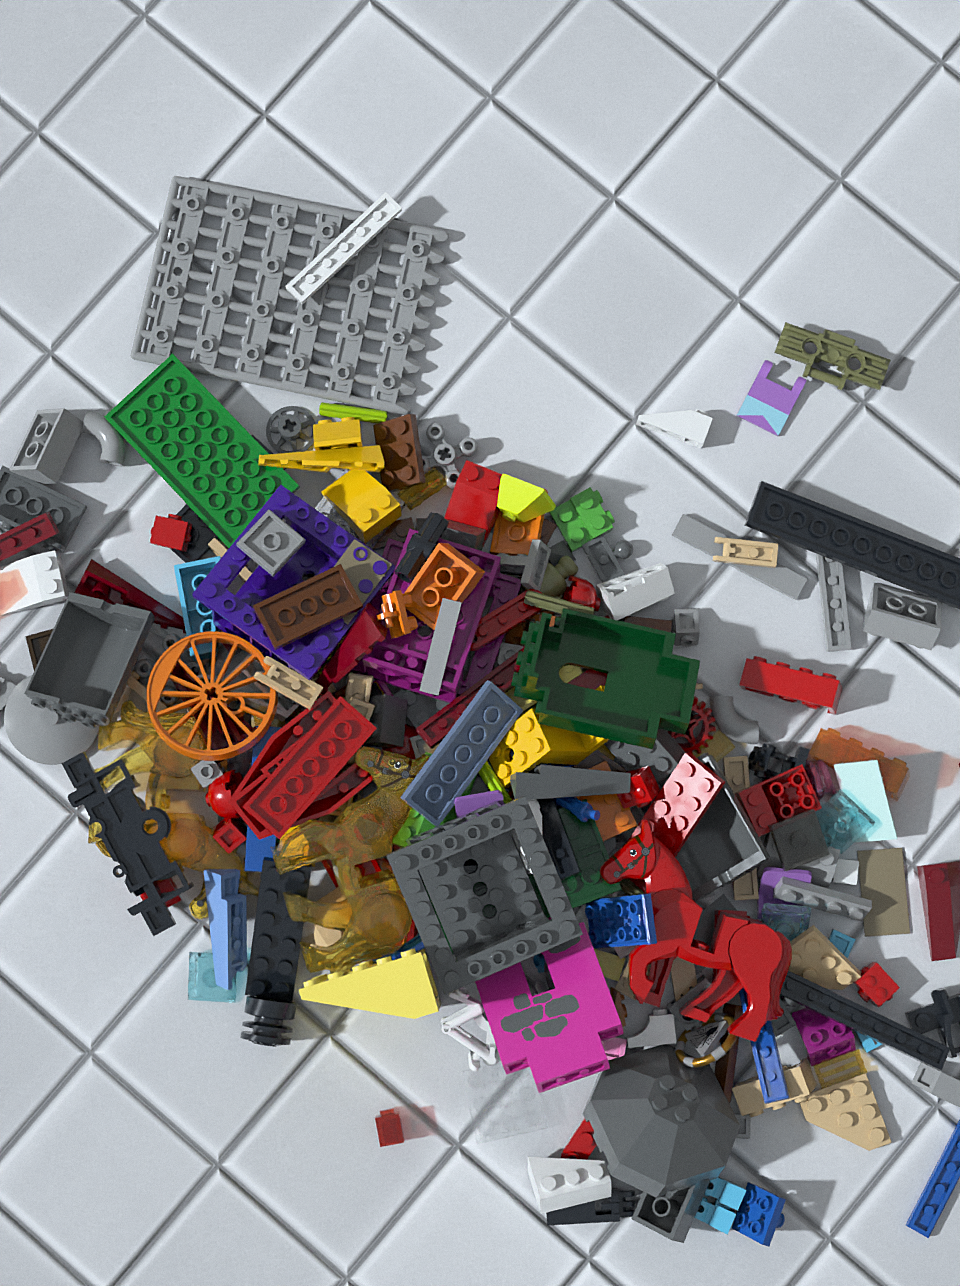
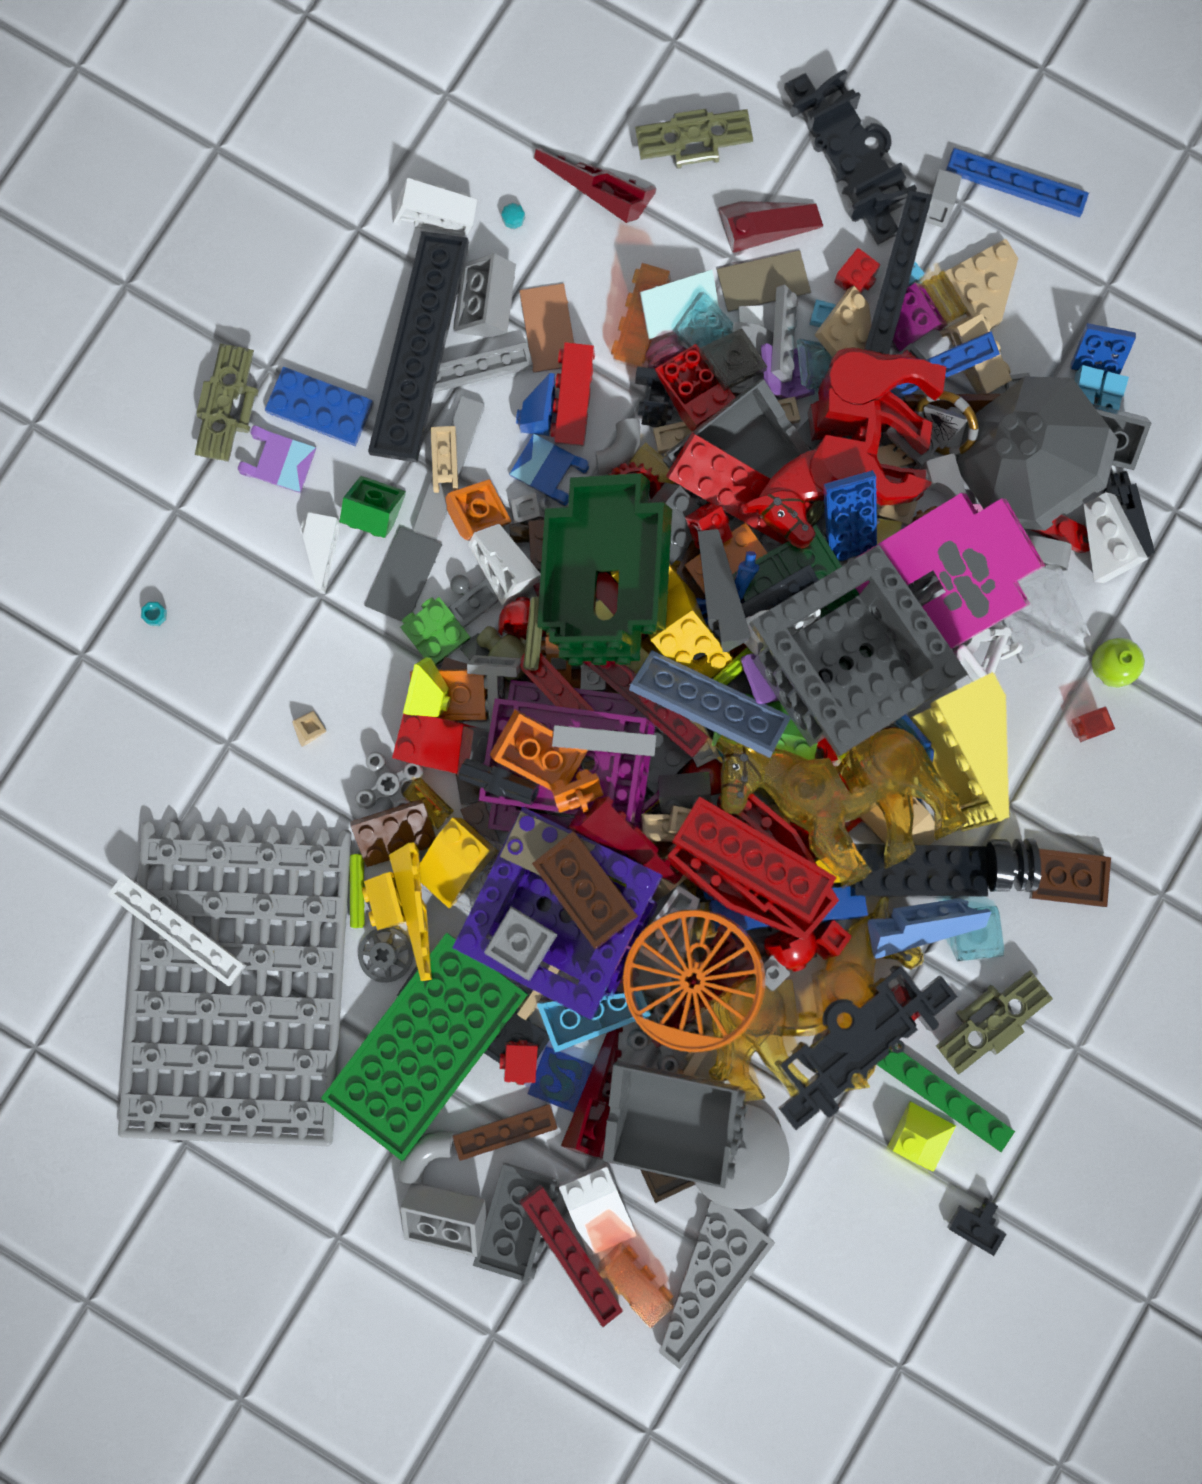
camera: 100 degrees left, 0 degrees up
tan hinge [254,656,323,710] -> none
none -> teal tile [141,602,167,626]
none -> blue plate [265,367,374,447]
none -> tan slope [292,711,326,747]
none -> green slope [339,476,406,538]
none -> dark grey window [365,527,442,622]
none -> orange slope [445,479,511,541]
none -> reddish brown plate [452,1103,558,1161]
none -> blue flag [509,434,590,506]
none -> dark brown hose [510,524,530,544]
none -> blue slope [516,373,556,436]
none -> nougat window [519,283,574,373]
none -> clear blue tile [527,1045,593,1113]
none -> green plate [876,1047,1015,1153]
none -> neon yellow slope [887,1101,956,1172]
none -> olive piece [936,970,1053,1075]
none -> light grey beam [1028,536,1072,571]
none -> reddish brown plate [1029,849,1111,907]
none -> lime cylinder [1091,638,1145,688]

